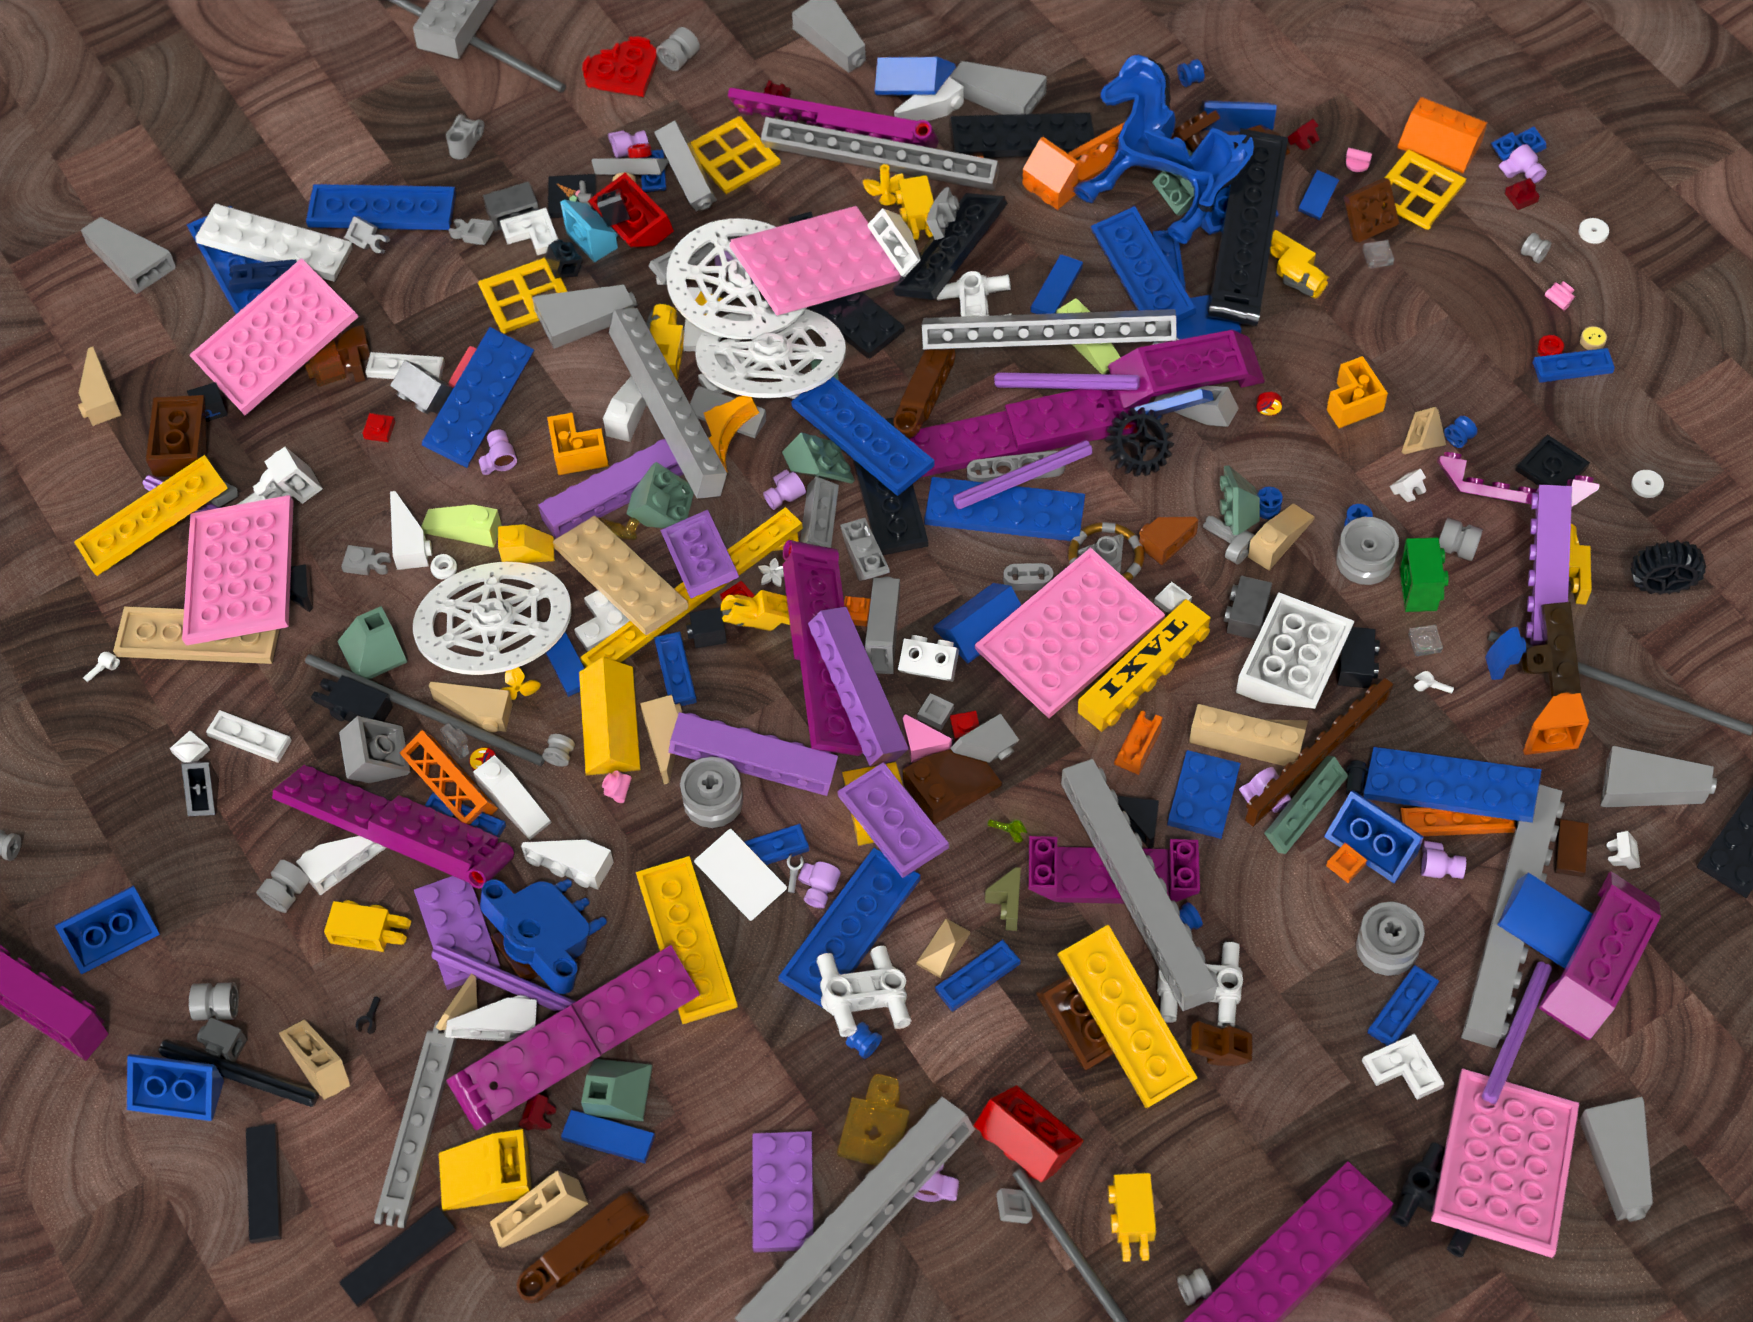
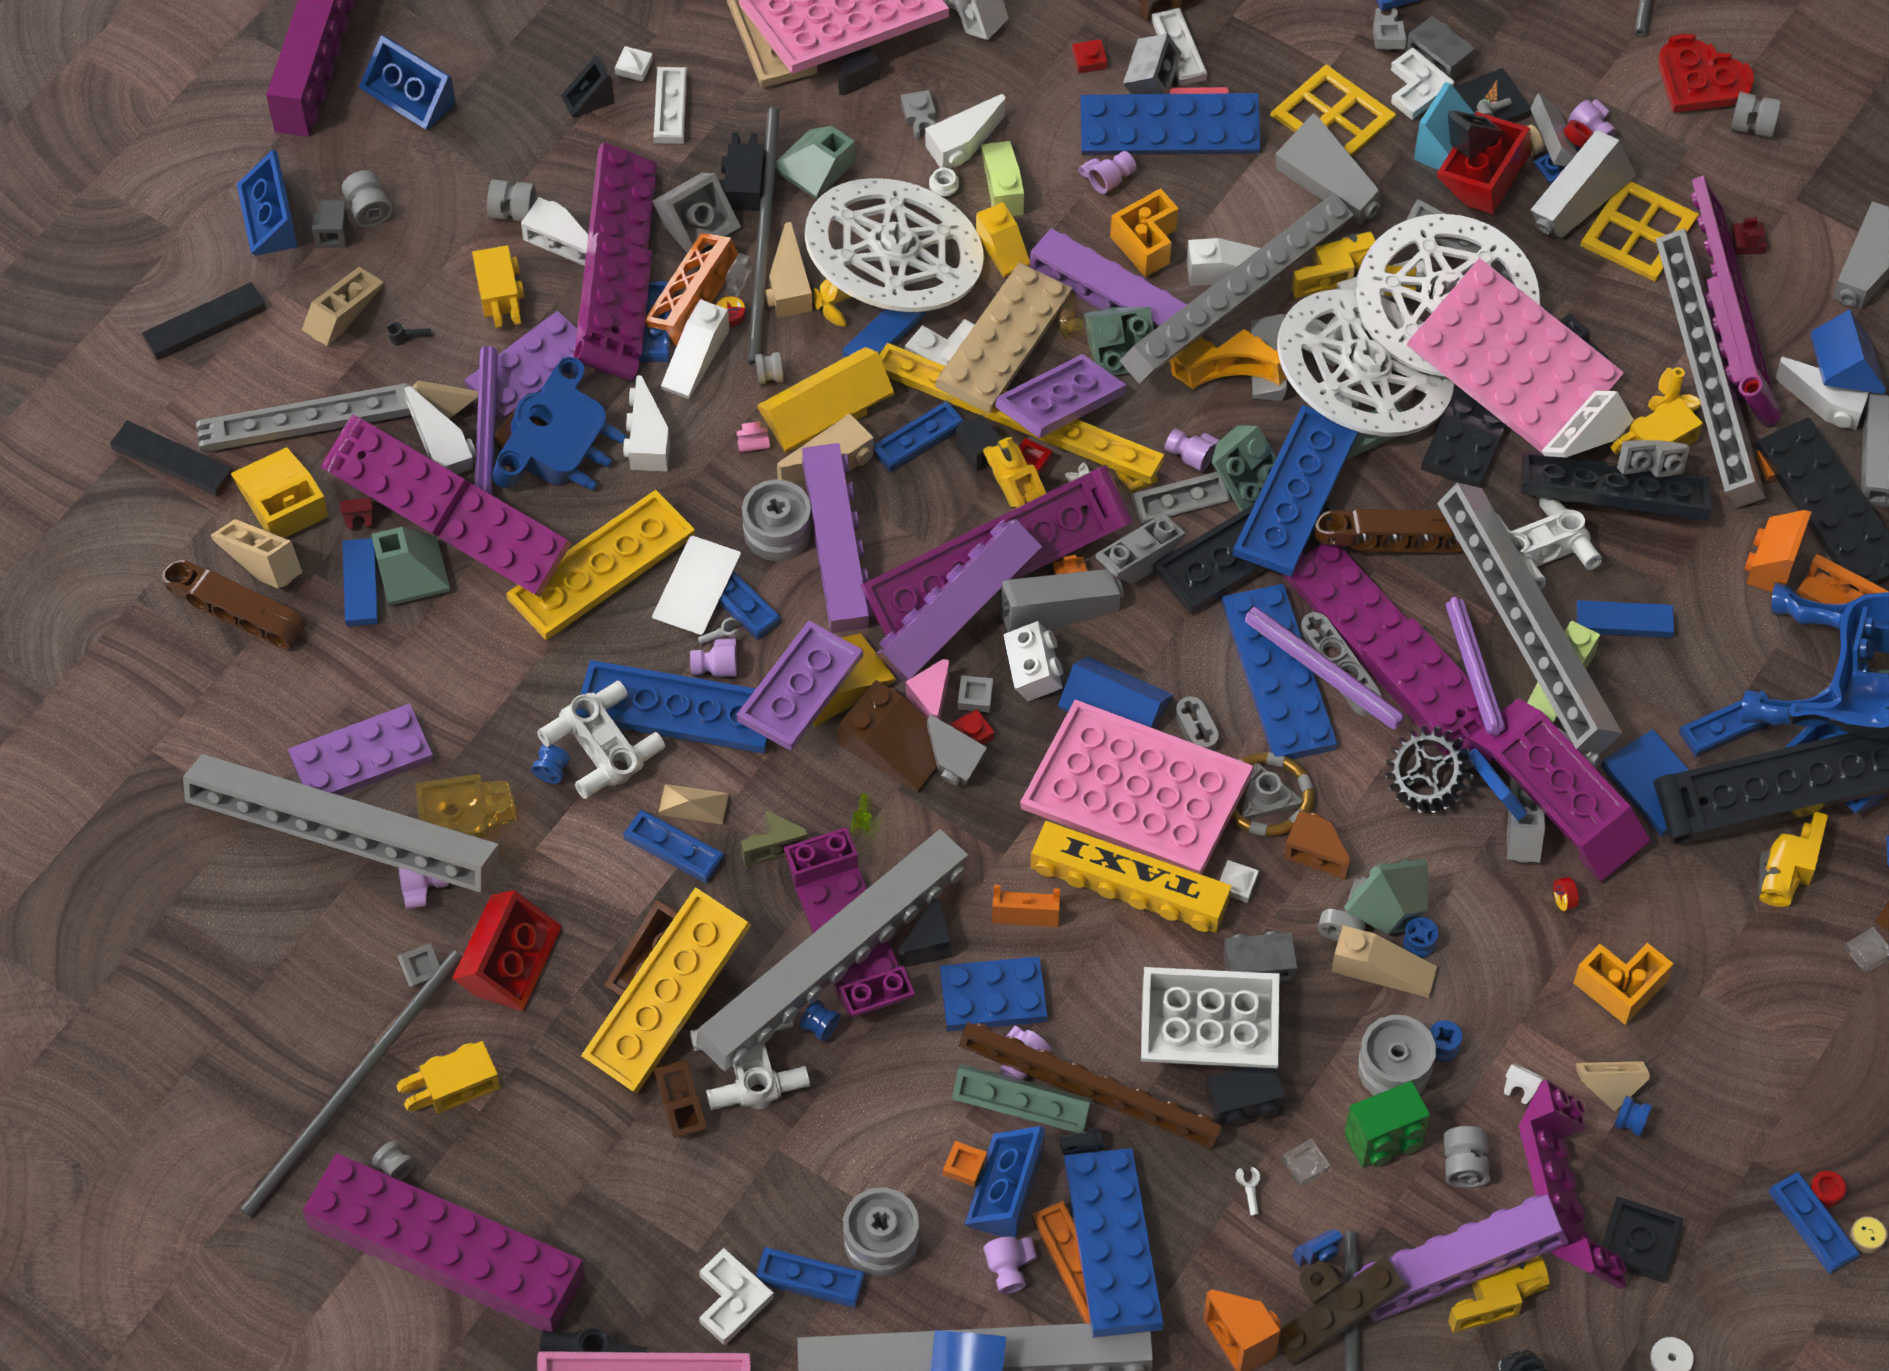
camera: 65 degrees right, 0 degrees up
black axle [158,1040,319,1107] -> none
black brick [545,239,582,279] -> none
blue plate [1091,206,1197,323] -> none
tan wedge [1189,704,1308,766] -> none

